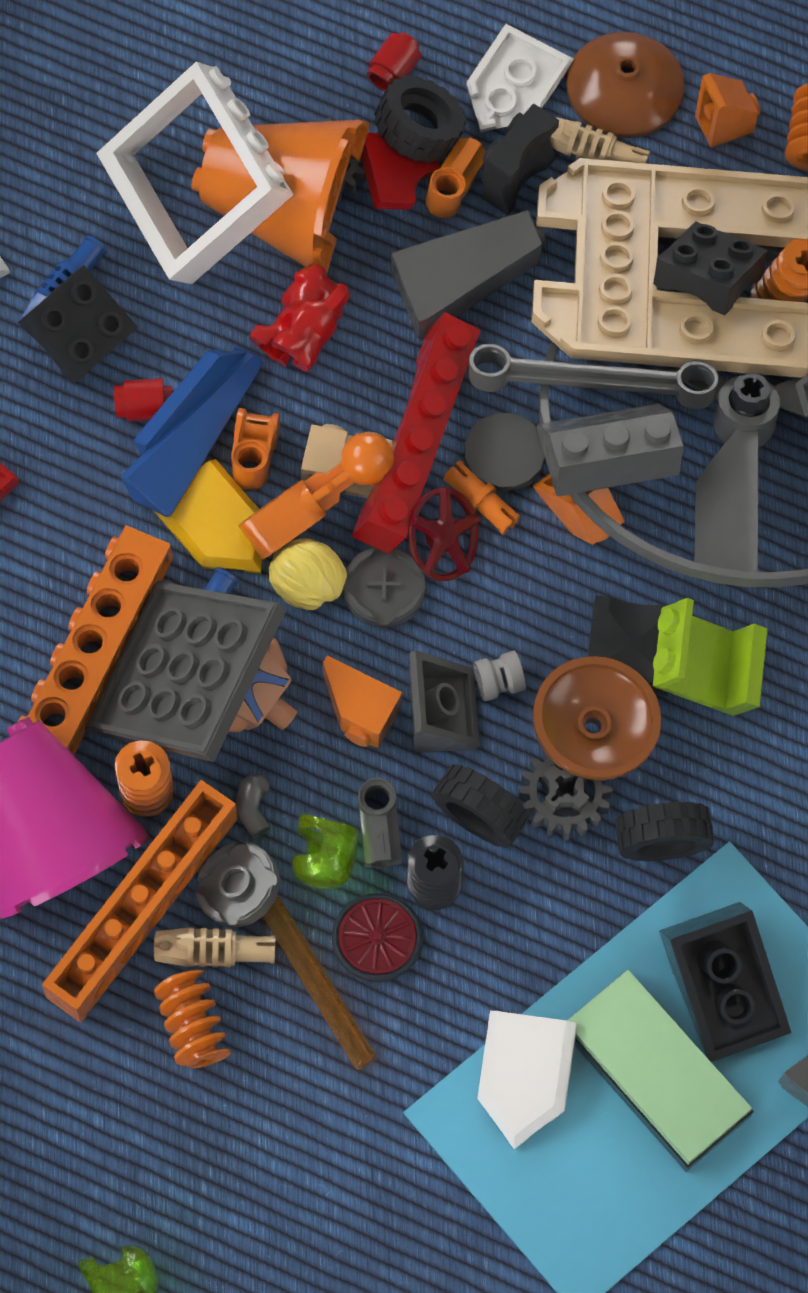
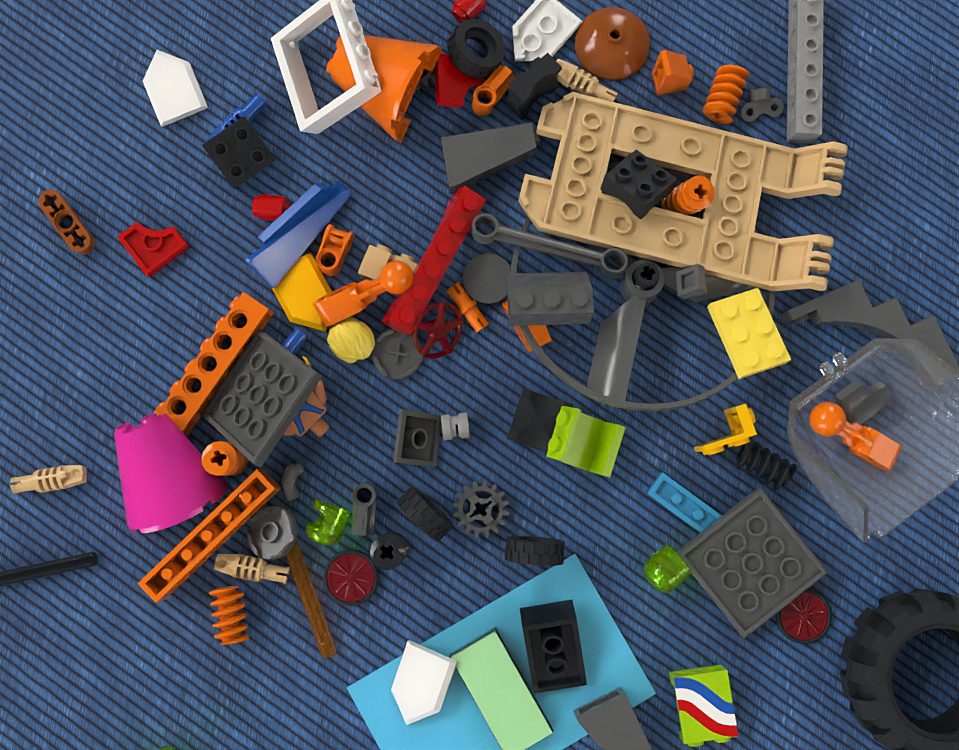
camera: 15 degrees right, 15 degrees up
red animal [249,263,350,372] -> none
orange slope [323,655,402,749] -> none
dark orange dish [532,656,661,780] -> none

